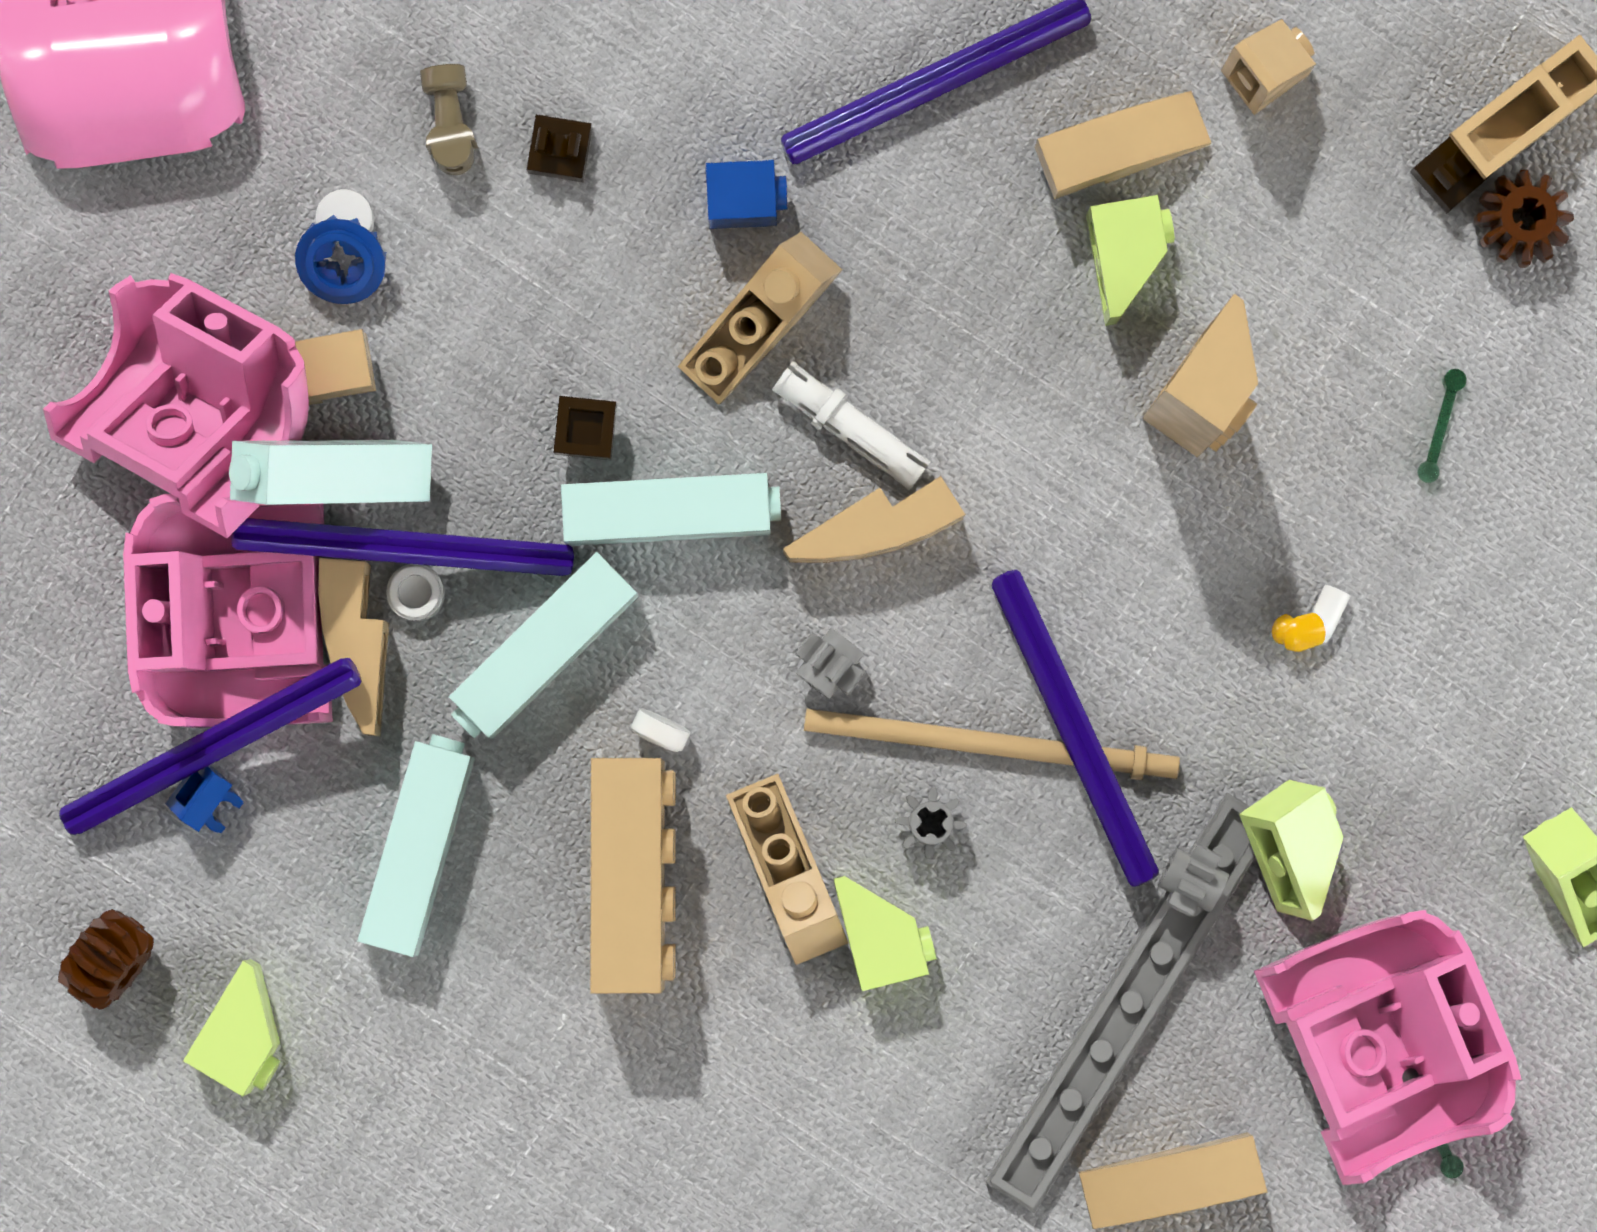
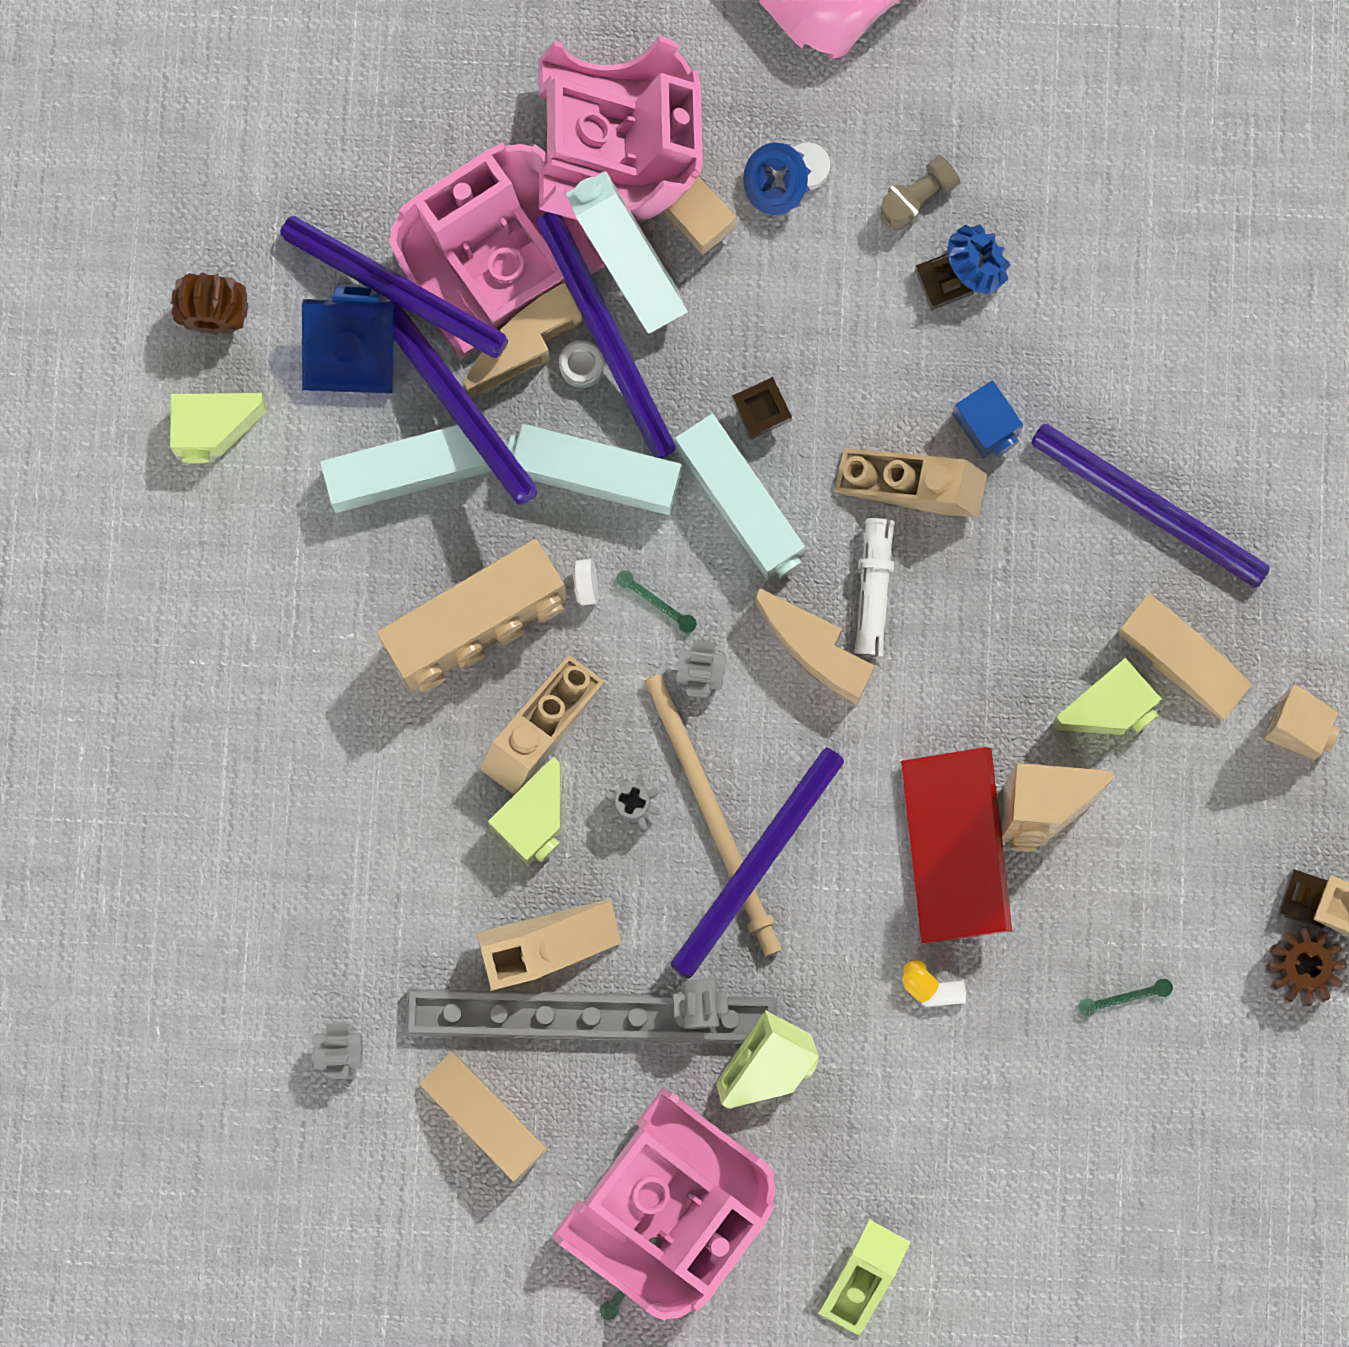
camera: 65 degrees right, 5 degrees down
none -> clear blue tile [302,299,394,394]
none -> dark purple axle [378,300,537,505]
none -> tan slope [476,898,621,991]
none -> clear green hinge [616,570,697,634]
none -> red tile [901,747,1013,944]
none -> blue gear [947,224,1011,294]

